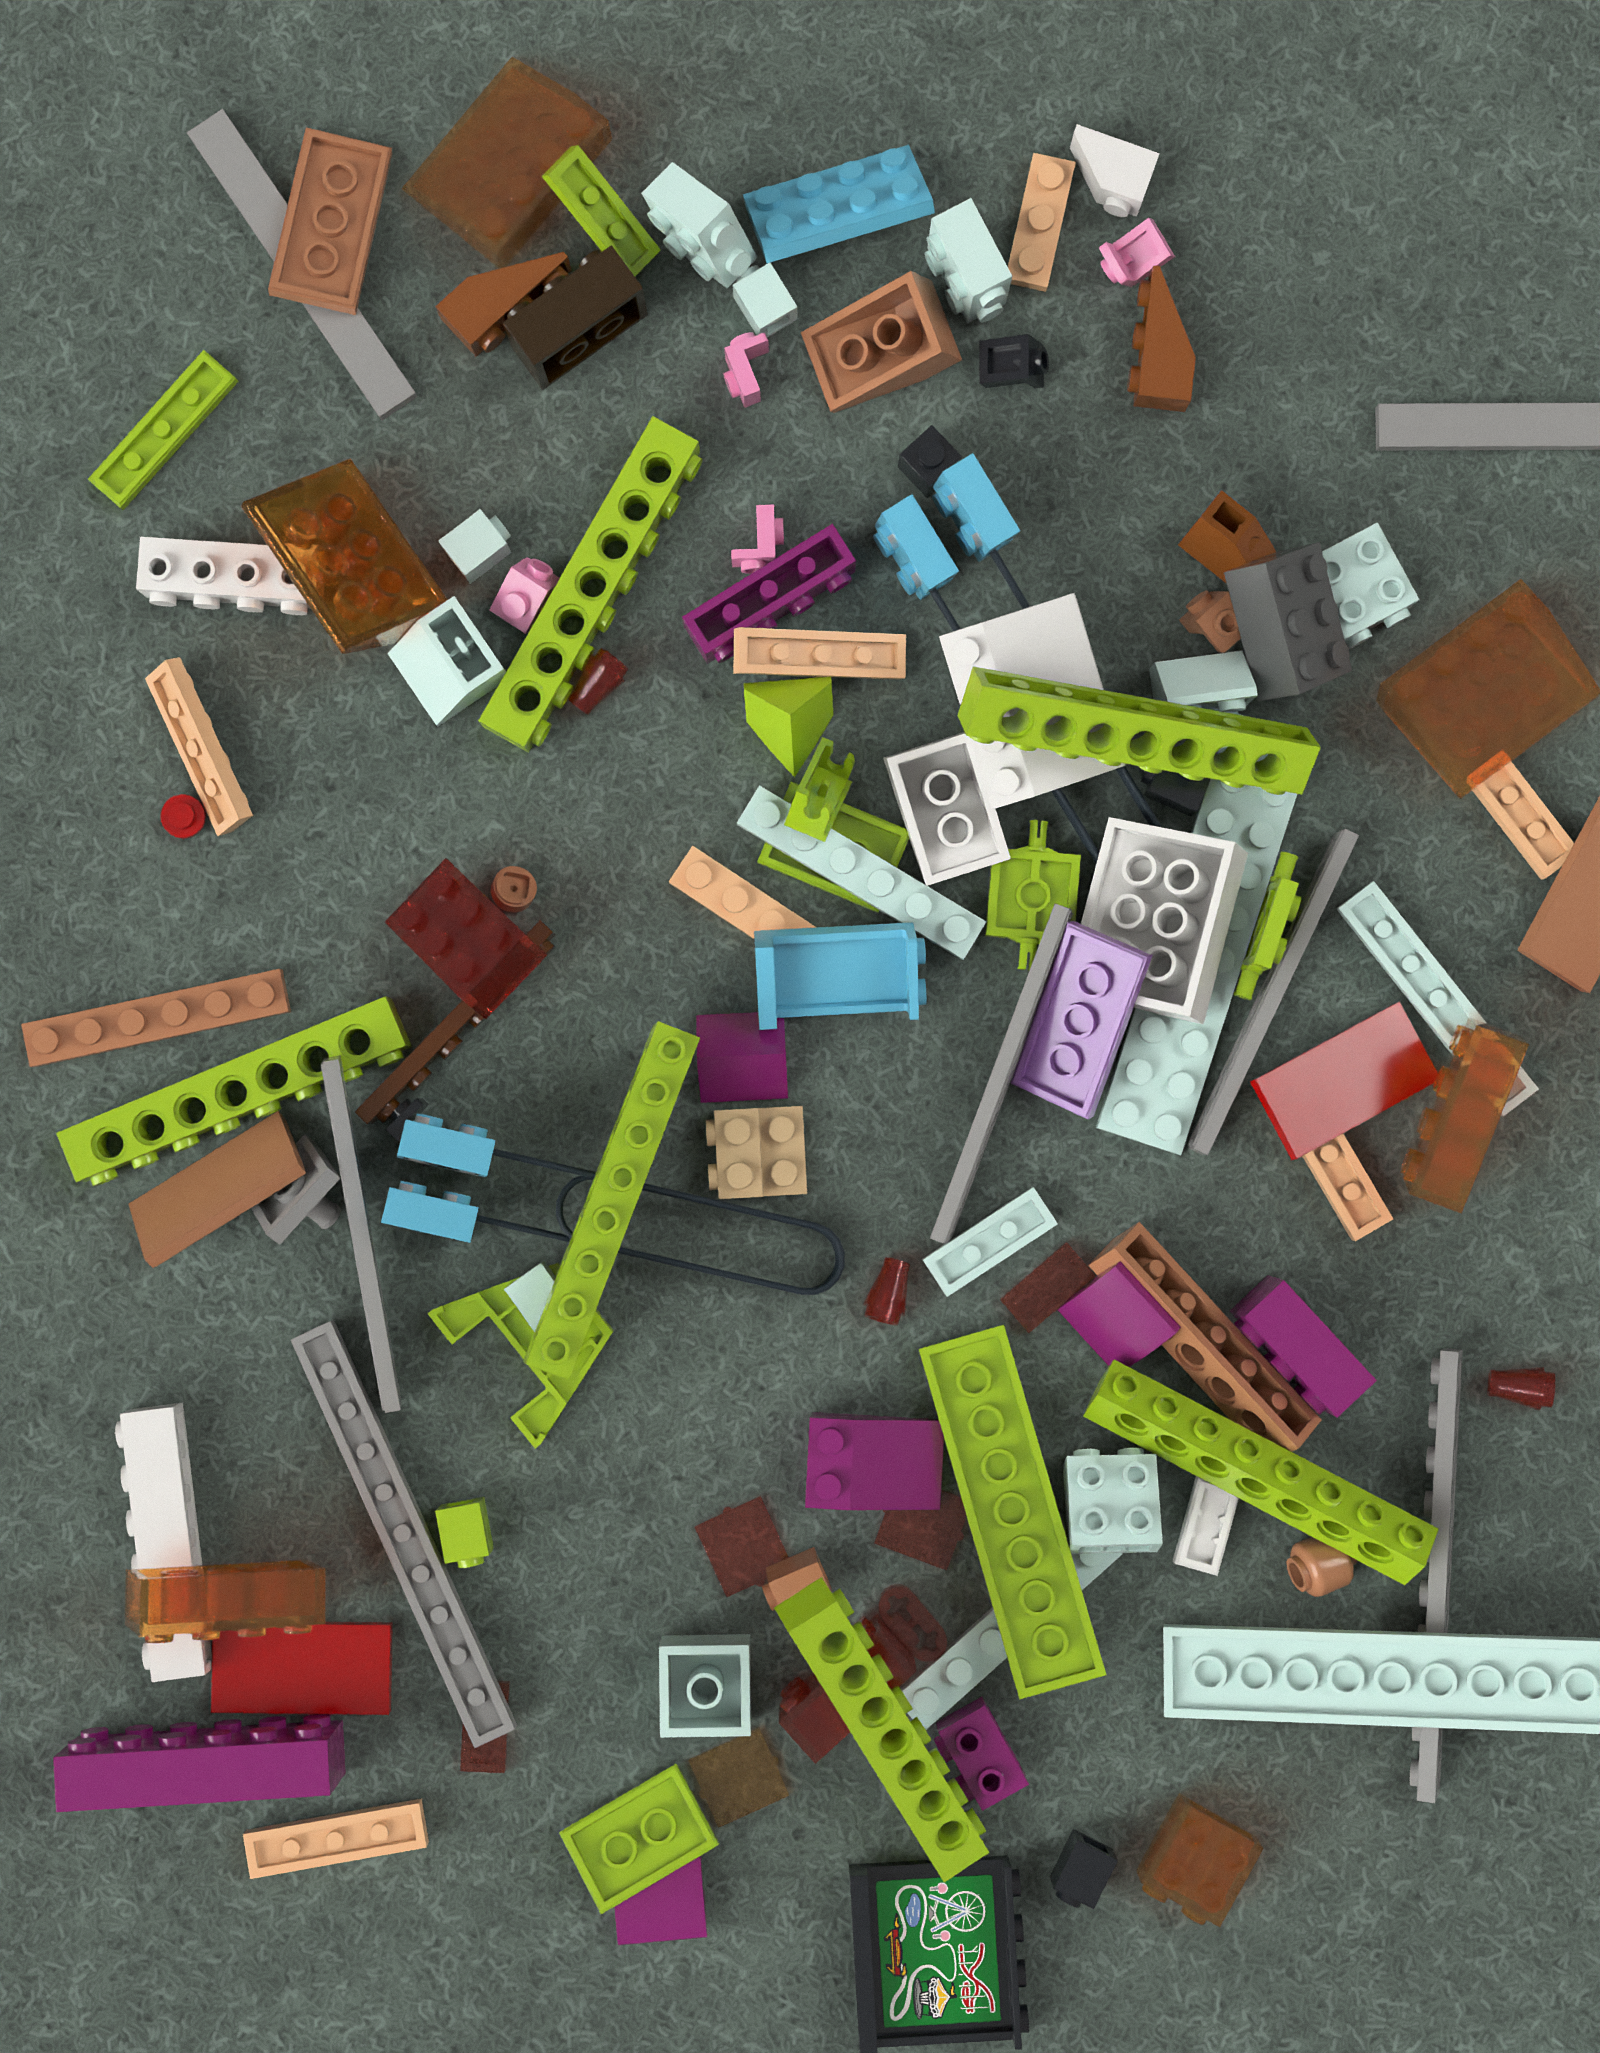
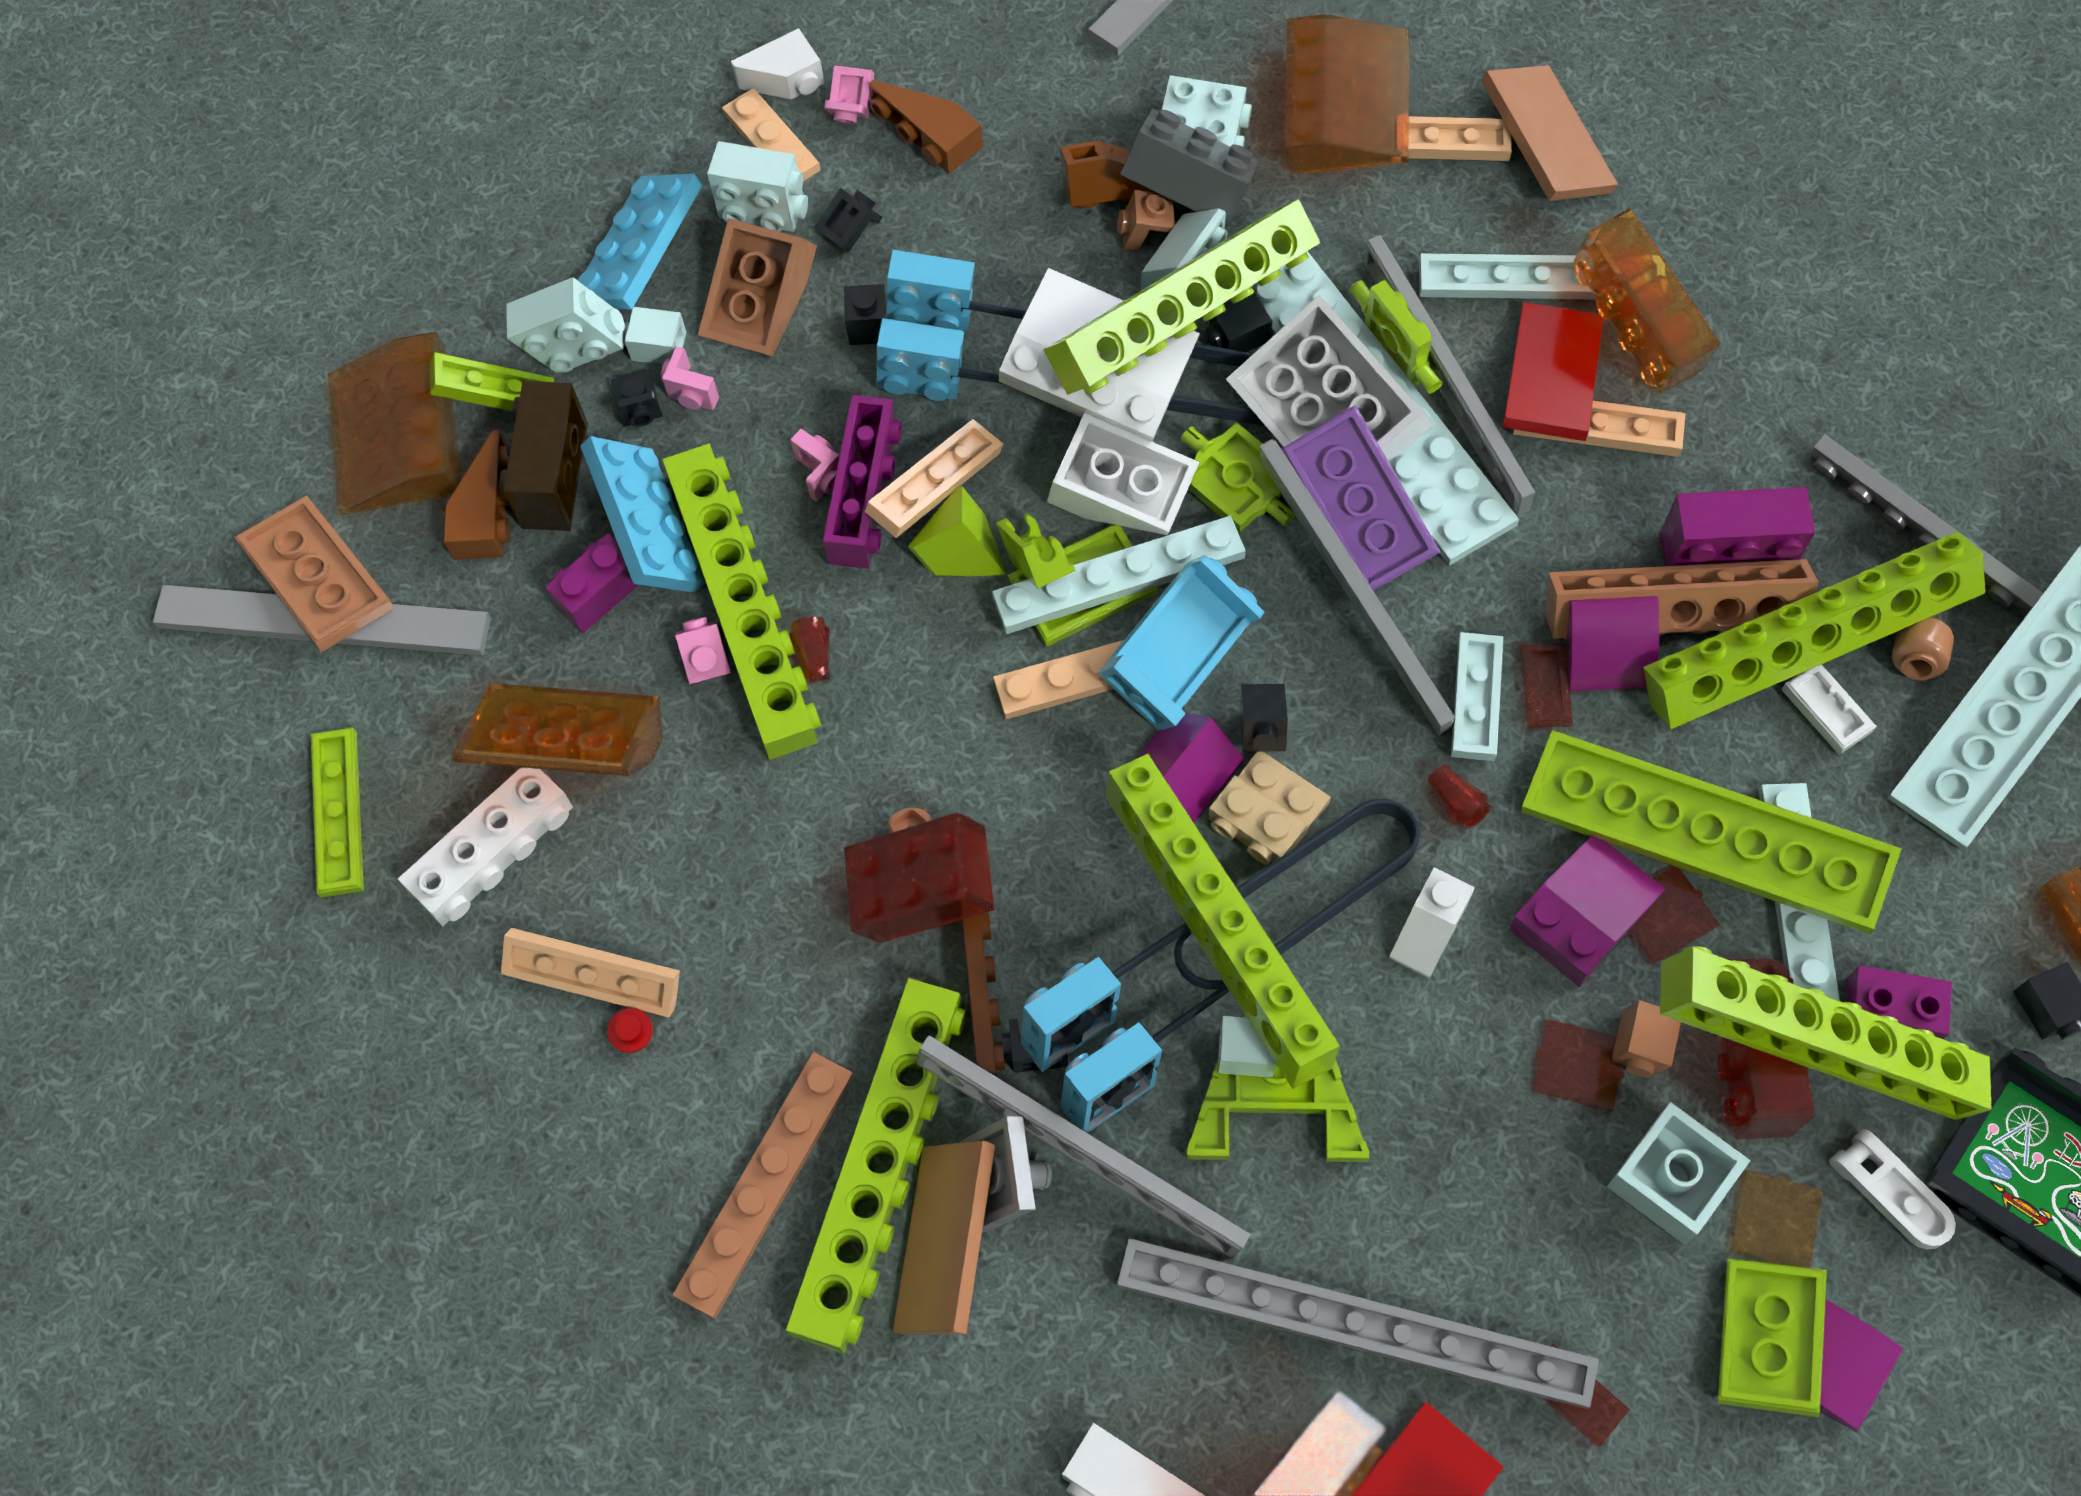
camera: 45 degrees left, 20 degrees down
light aqua slope [388,596,506,727] -> none
lime brick [435,1497,494,1568] -> none
light aqua brick [439,509,512,584] -> none
light aqua brick [1063,1448,1163,1554] -> none
clear red cone [1487,1367,1555,1411] -> none
none -> magenta brick [545,533,638,634]
none -> medium azure plate [581,436,706,592]
none -> black bracket [610,370,663,427]
none -> black brick [1240,684,1288,752]
none -> white slope [1389,867,1475,979]
none -> white plate [1829,1129,1956,1250]

